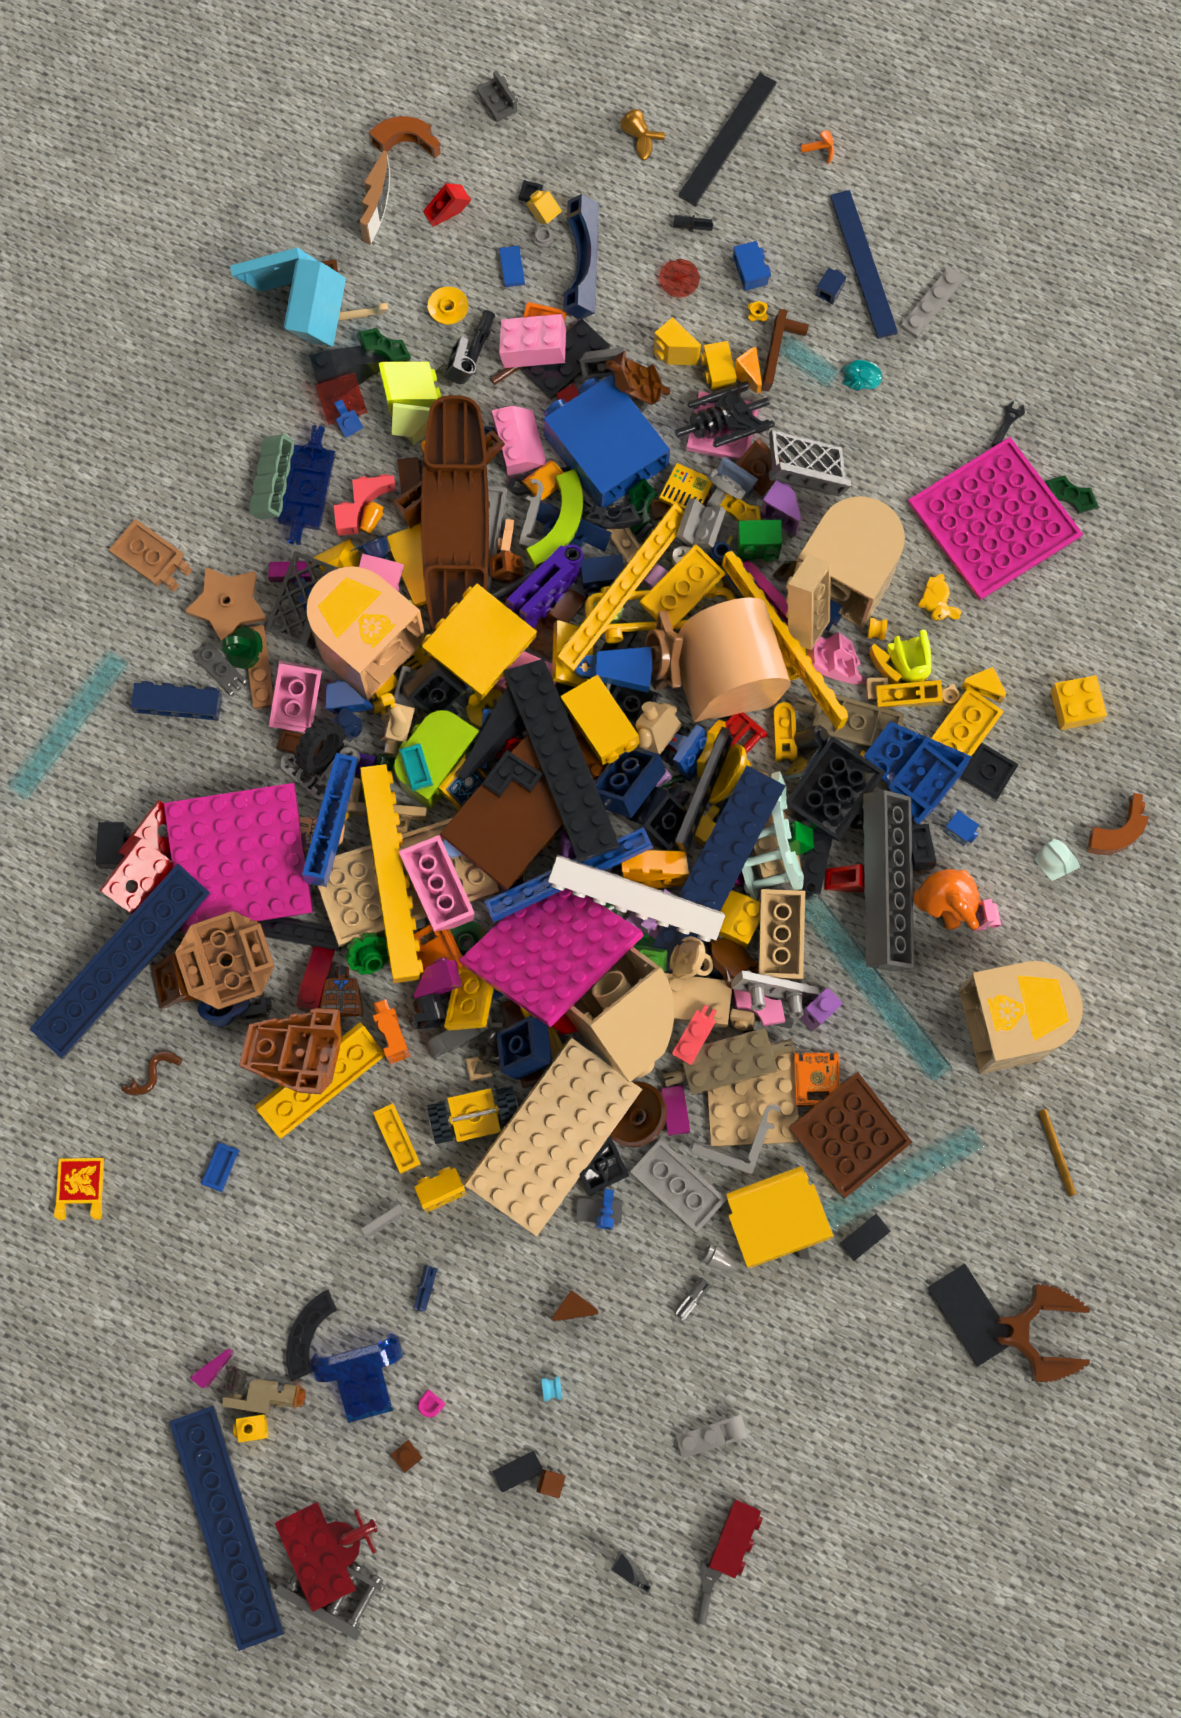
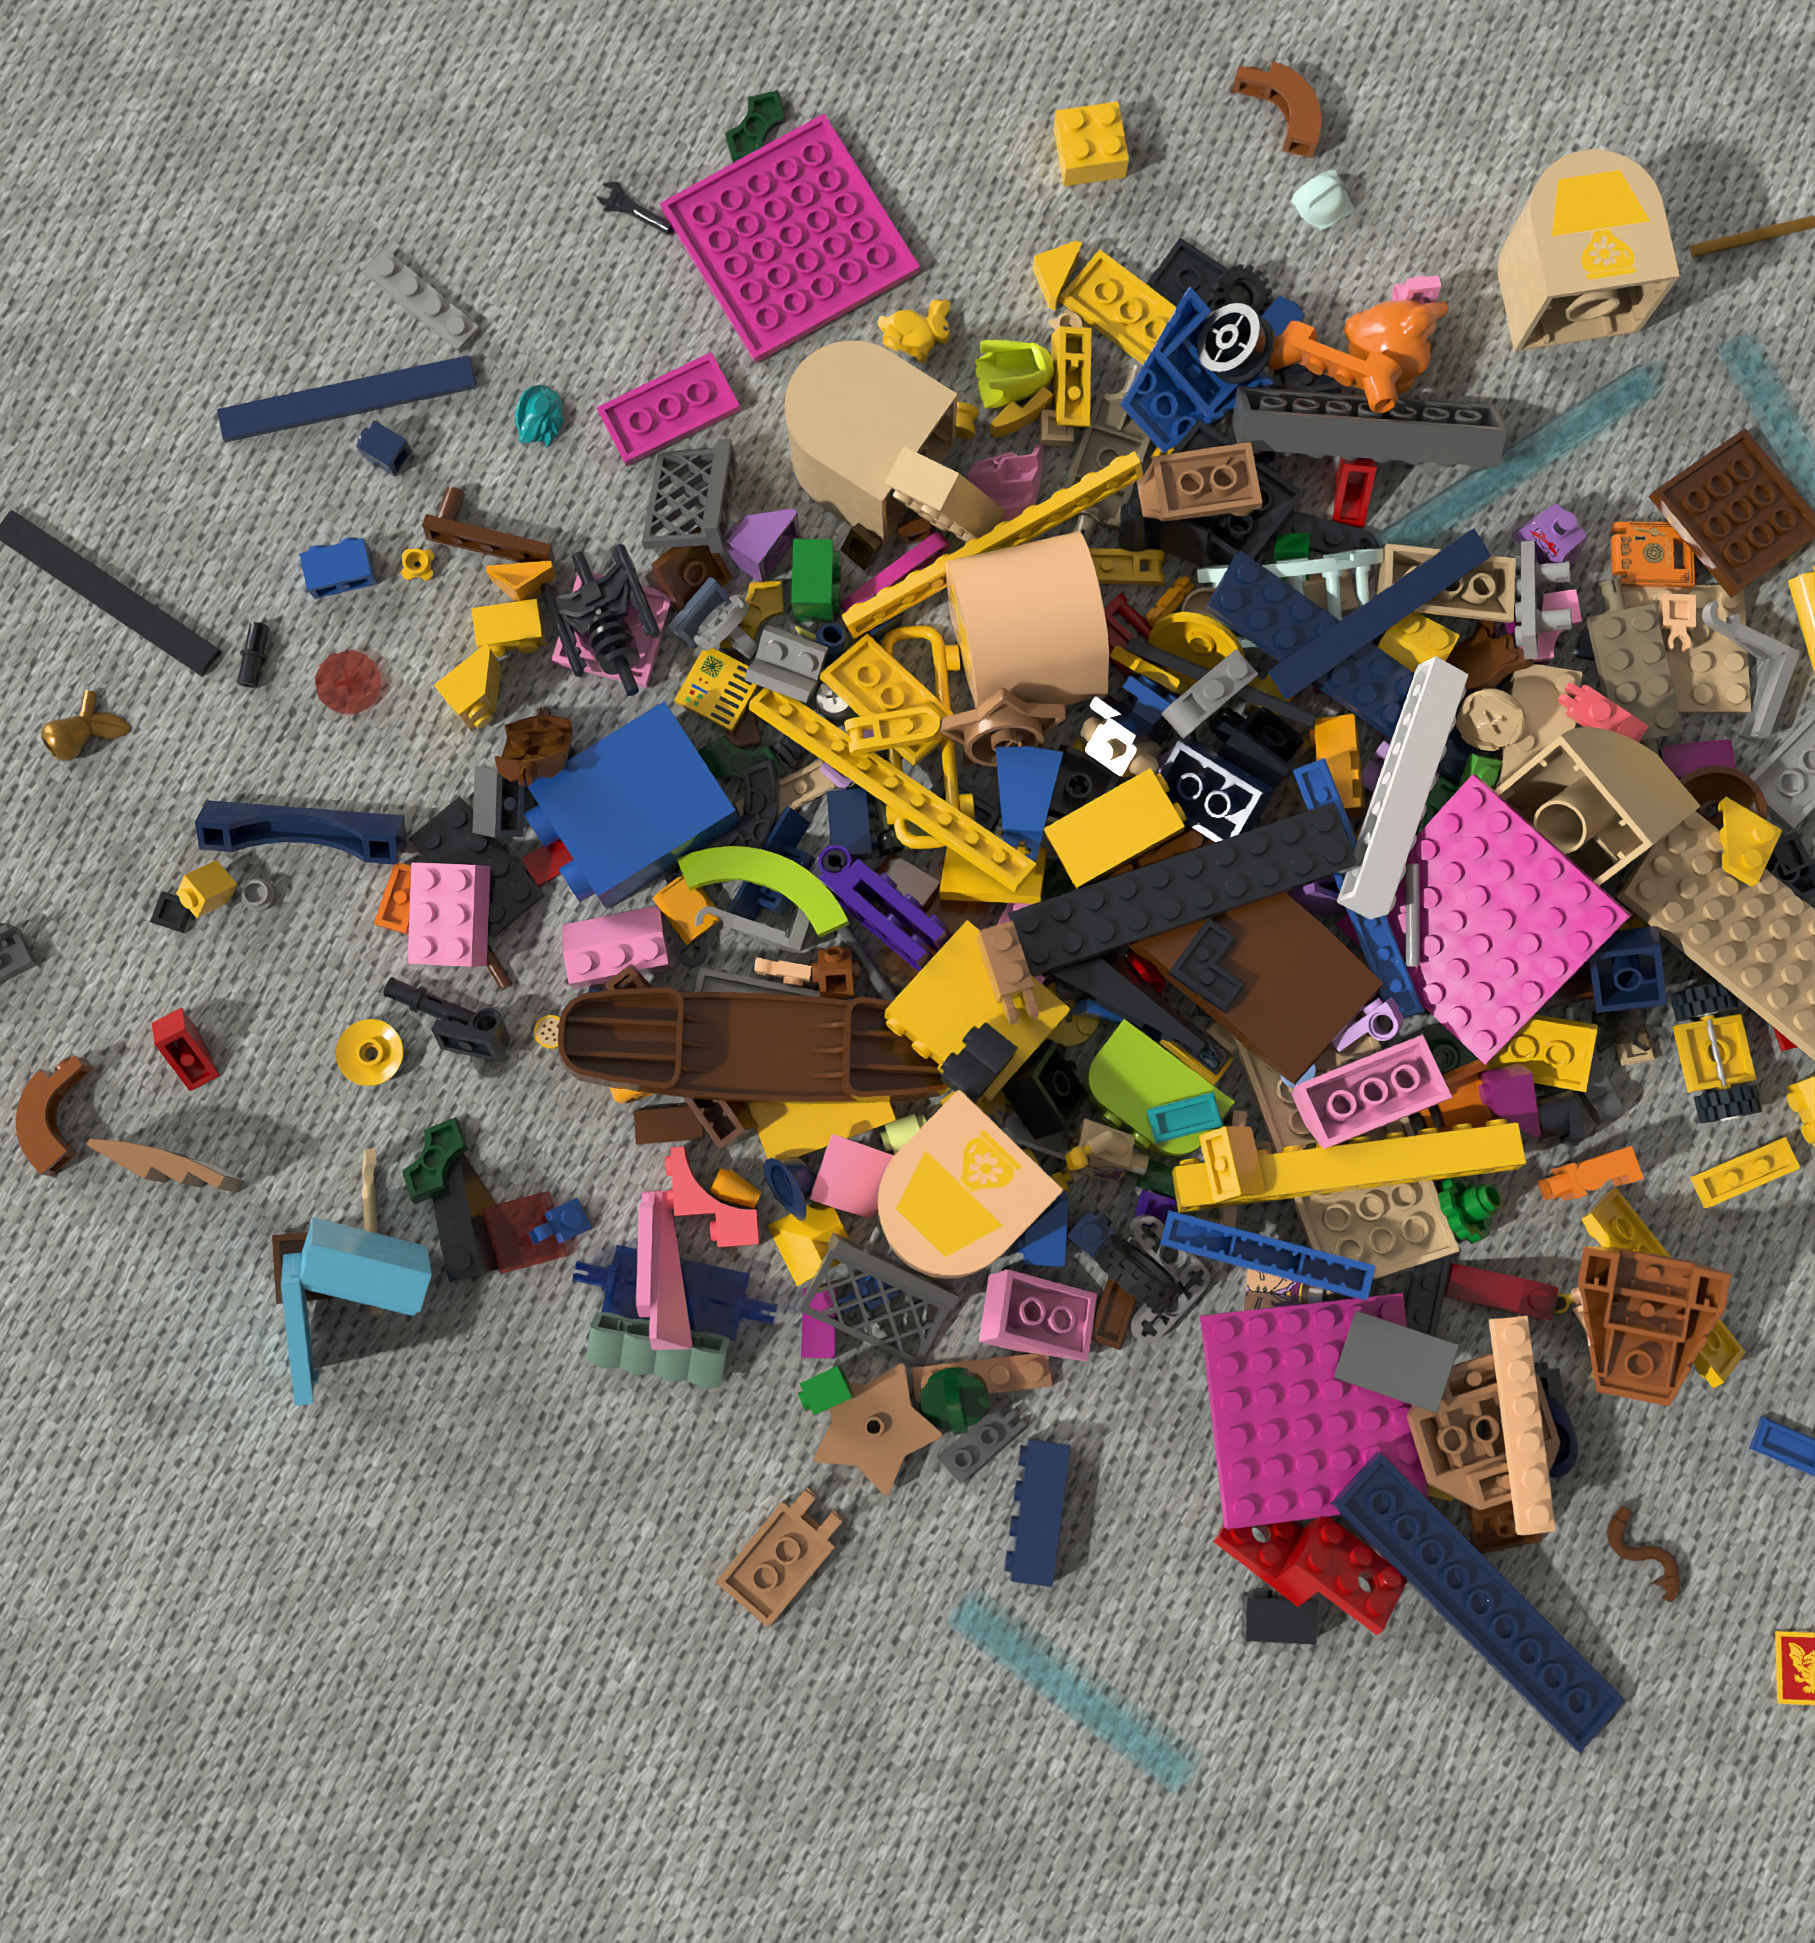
camera: 85 degrees left, 5 degrees up
torso [320,966,364,1017] -> none
neon yellow slope [379,362,441,417] -> none
yellowish green slope [392,403,430,445] -> none
blue tile [499,246,525,287] -> none
tan plate [730,1009,756,1031] -> none
clear light blue tile [779,336,841,388] -> none
orange plant [801,130,834,164] -> none
none -> dark pink plate [596,352,741,467]
none -> bright pink wedge [636,1191,692,1350]
none -> green brick [798,1365,855,1416]
none -> yellow plate [845,707,940,756]
none -> black brick [940,1022,1018,1104]
none -> medium nougat hinge [976,921,1039,1025]
none -> black tile [1089,694,1160,746]
none -> medium nougat slope [1137,442,1262,521]
none -> light orange axle [1145,576,1195,628]
none -> light grey plate [1161,649,1258,739]
none -> black wheel [1197,303,1276,384]
none -> yellow panel [1199,1126,1266,1203]
none -> black tyre [1209,264,1272,316]
none -> orange plate [1267,321,1403,413]
none -> dark blue tile [1267,528,1491,700]
none -> lavender plate [1333,997,1404,1052]
none -> dark grey tile [1334,1311,1459,1414]
none -> light grey bar [1405,863,1420,966]
none -> light nougat plate [1489,1316,1556,1535]
none -> light nougat plate [1659,594,1696,652]
none -> yellow wing [1718,797,1782,887]

